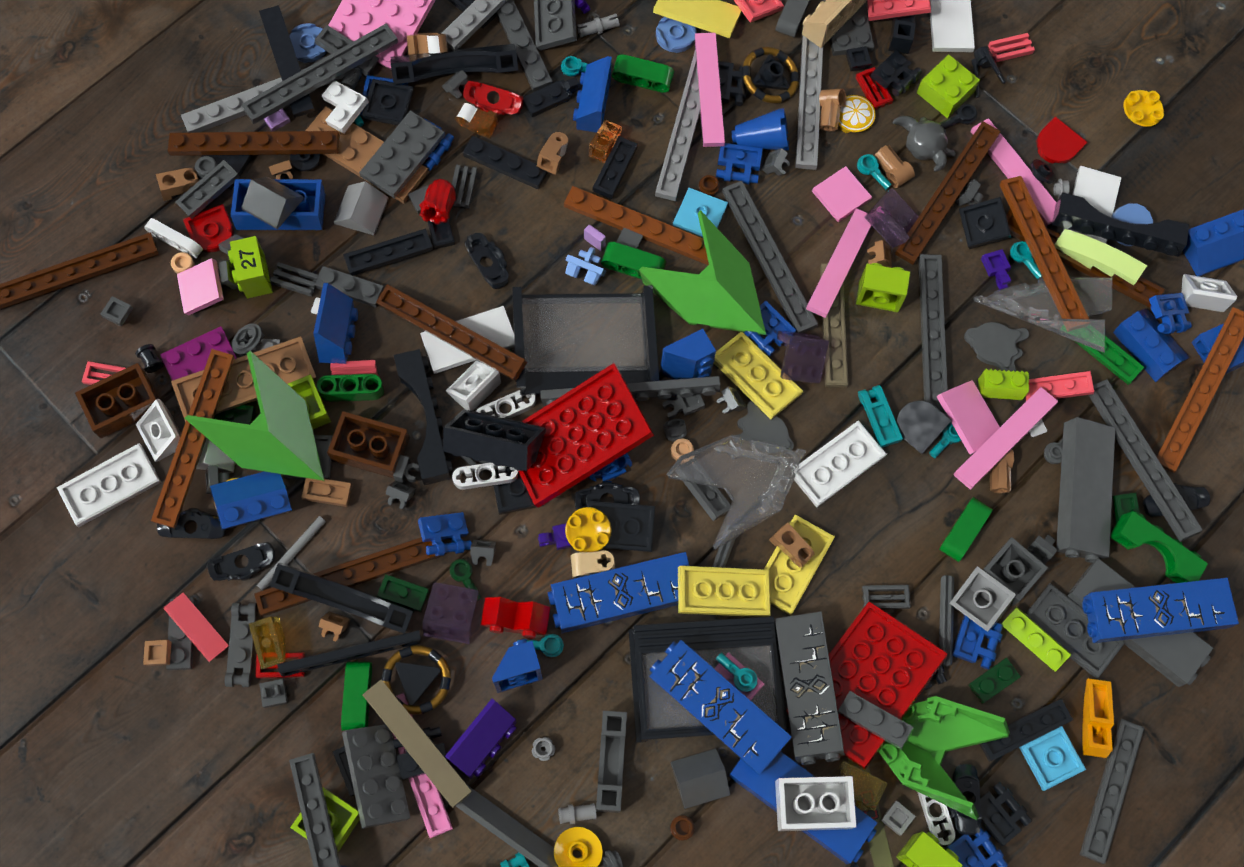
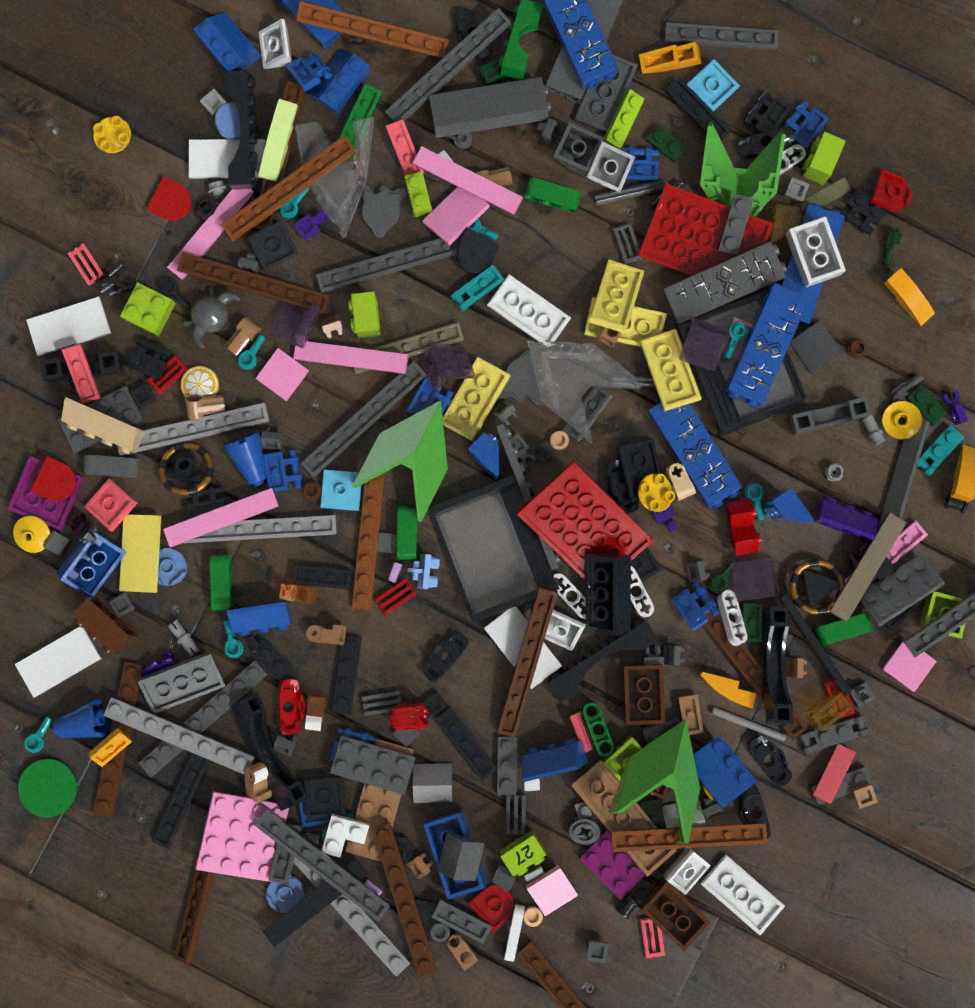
camera: 105 degrees left, 15 degrees up
none -> light grey plate [200,89,227,117]
none -> red tile [375,578,417,616]
none -> light yellow tile [589,259,644,333]
none -> clear purple bracket [679,318,728,371]
none -> light orange slope [699,671,756,709]
none -> white beam [717,590,747,646]
none -> bright pink tile [882,638,937,692]

